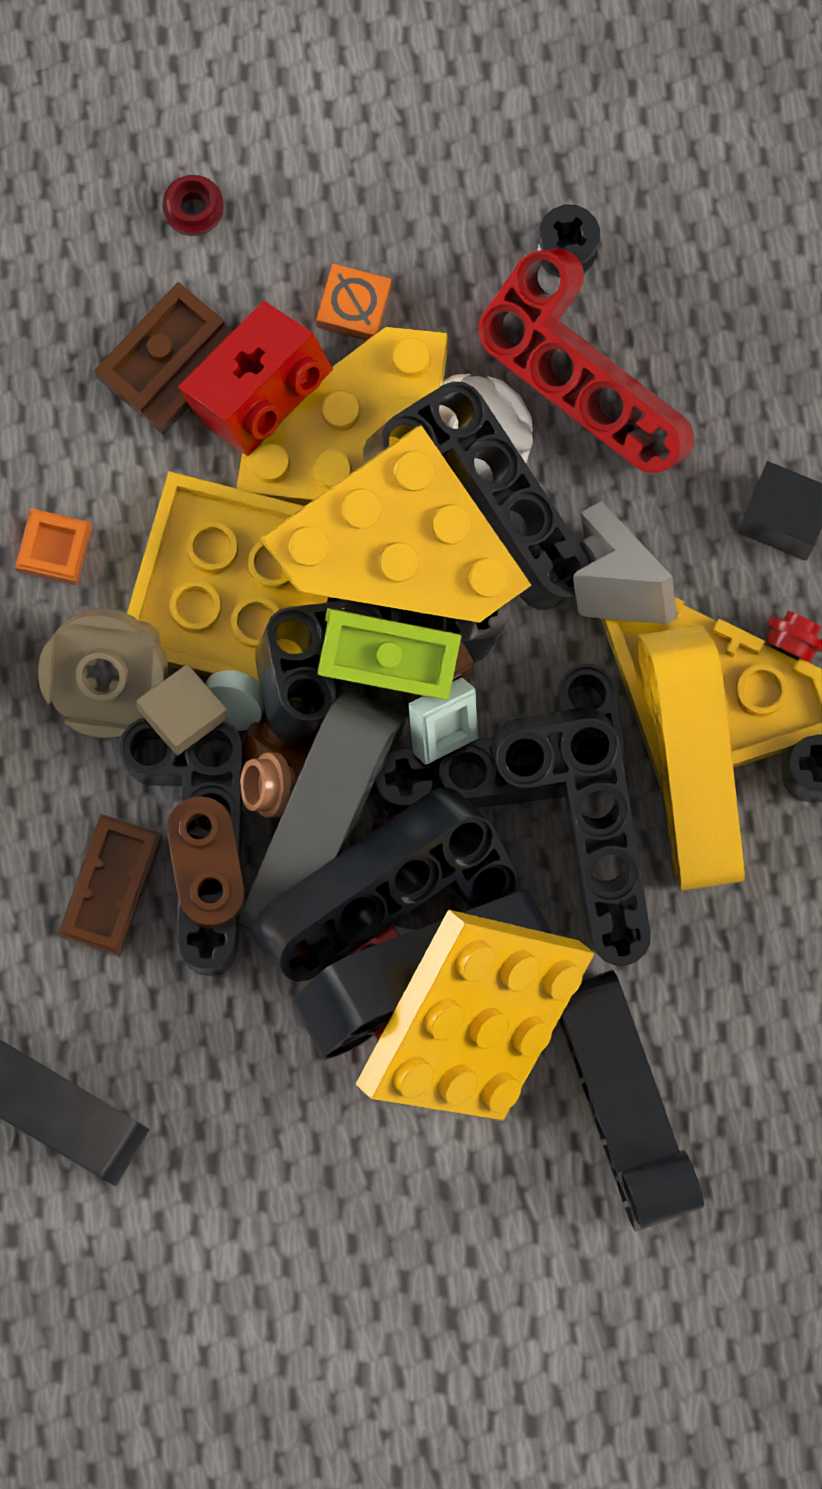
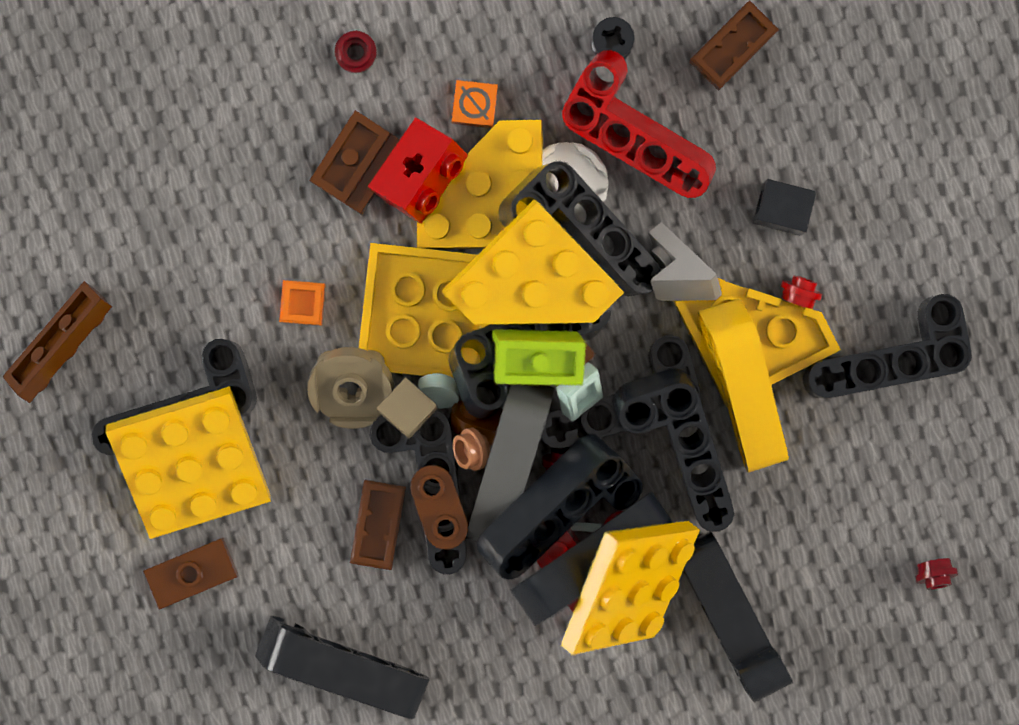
camera: 10 degrees left, 10 degrees up
none -> reddish brown plate [689,0,779,91]

